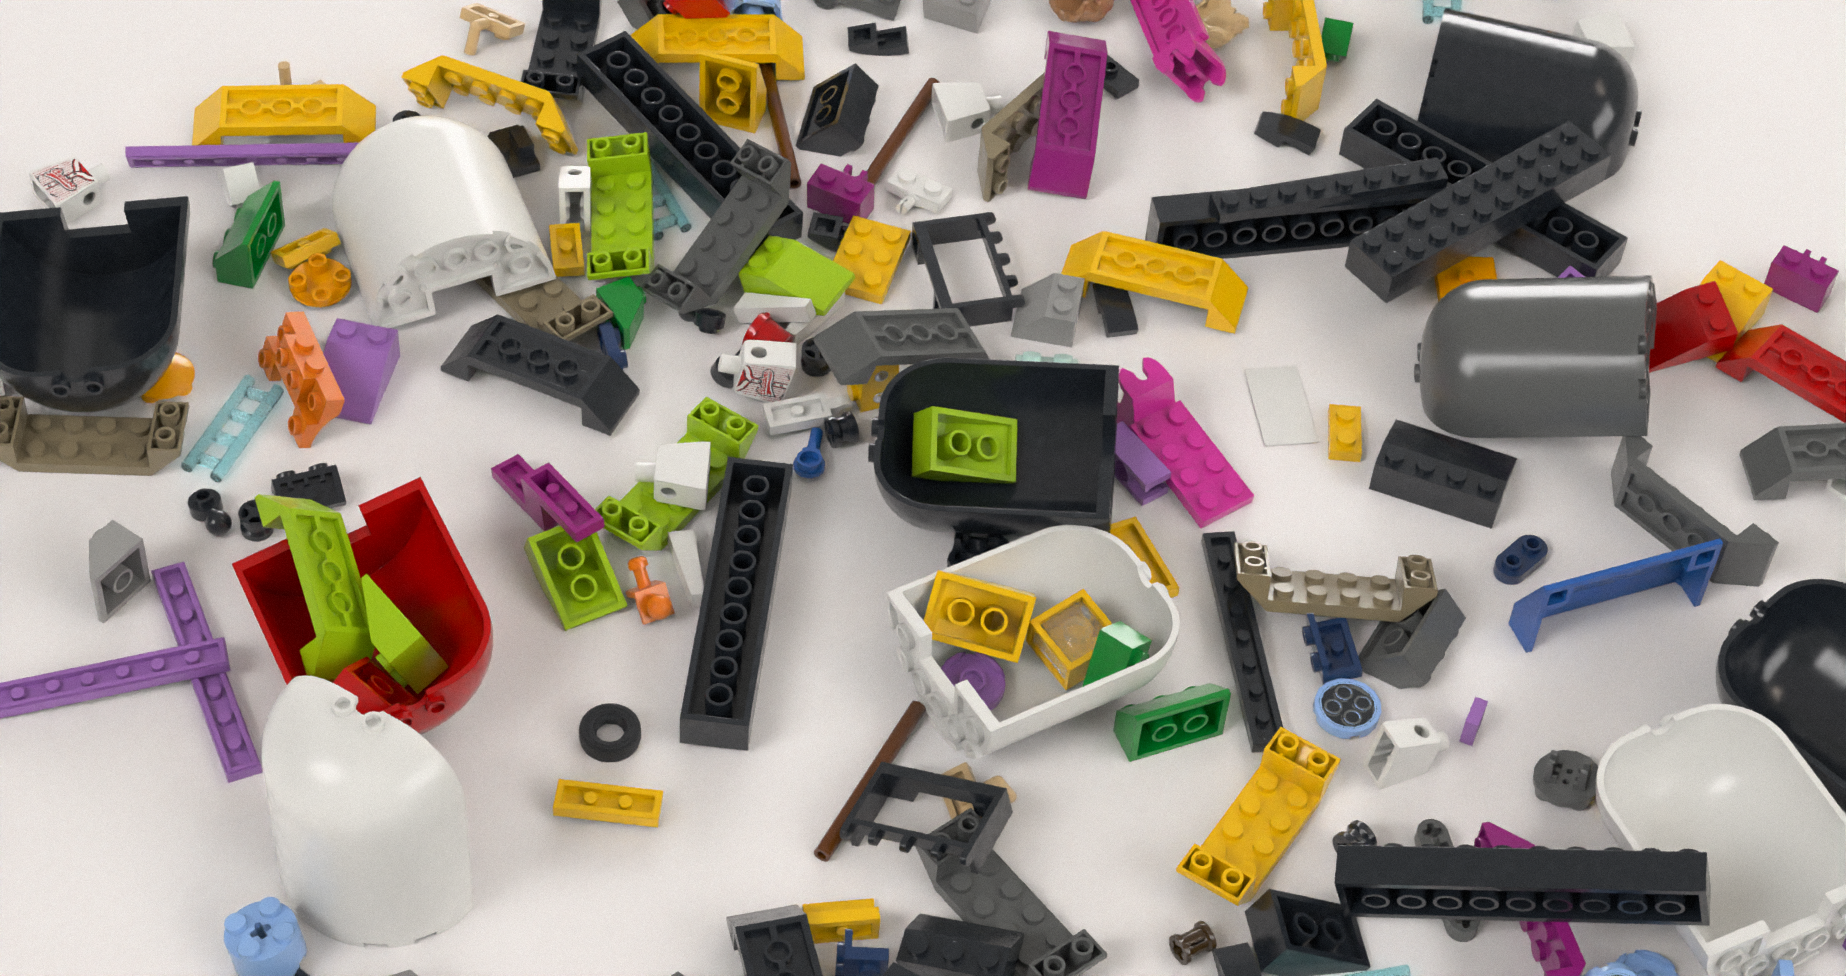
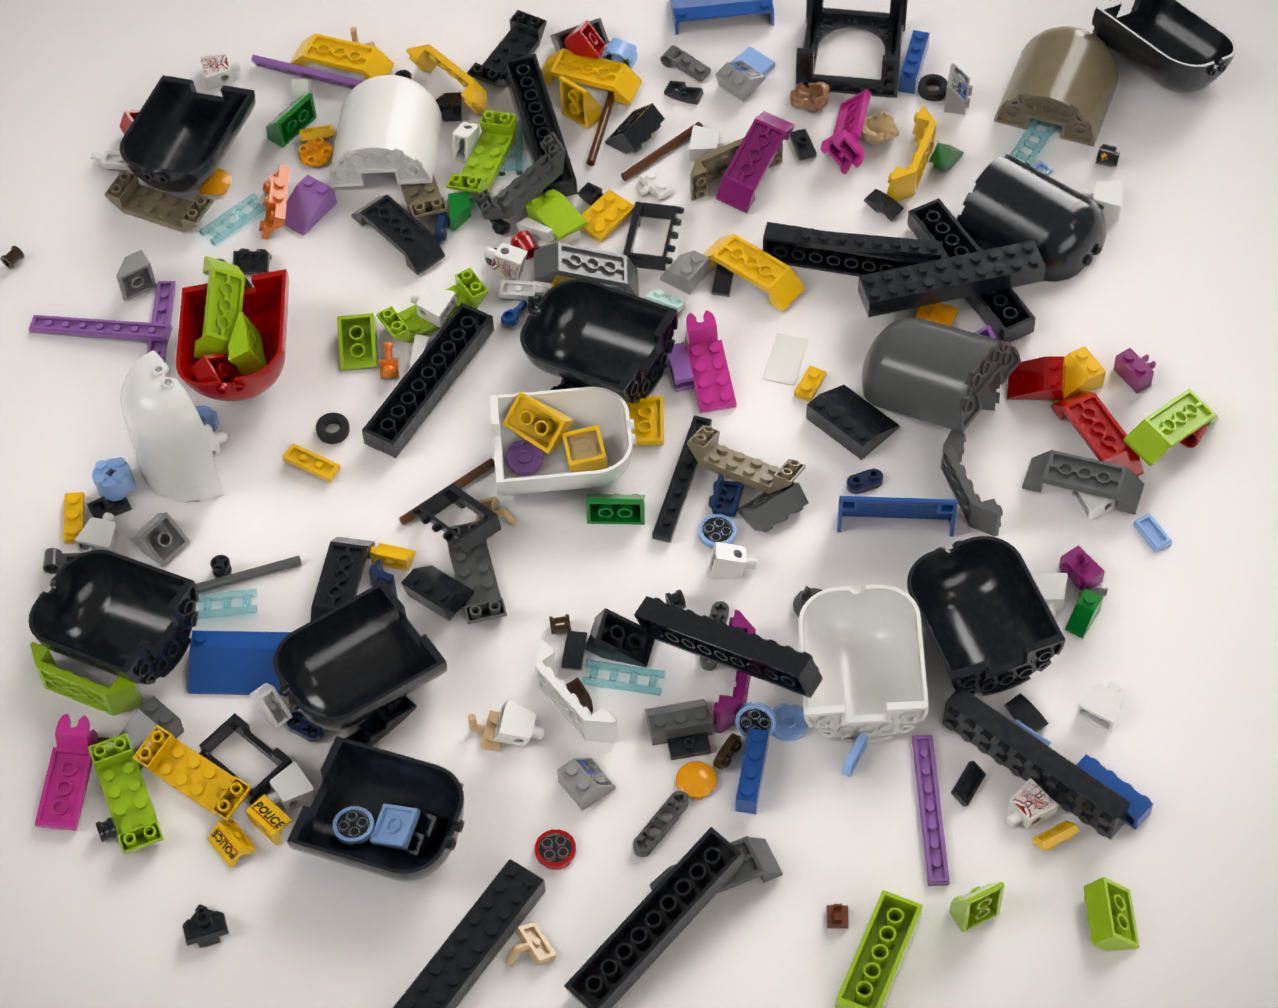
camera: 30 degrees right, 5 degrees up
black plate [188,488,232,536] -> none
tan plate [460,3,525,55] -> none
magenta bracket [491,454,605,543] -> none
yellow plate [549,223,585,277] -> none
magenta brick [807,163,874,224] -> none
lime slope [912,406,1017,484] -> none
green slope [1082,621,1152,687] -> none
yellow slope [1176,727,1341,906] -> none
medium lavender tile [1459,697,1488,746] -> none

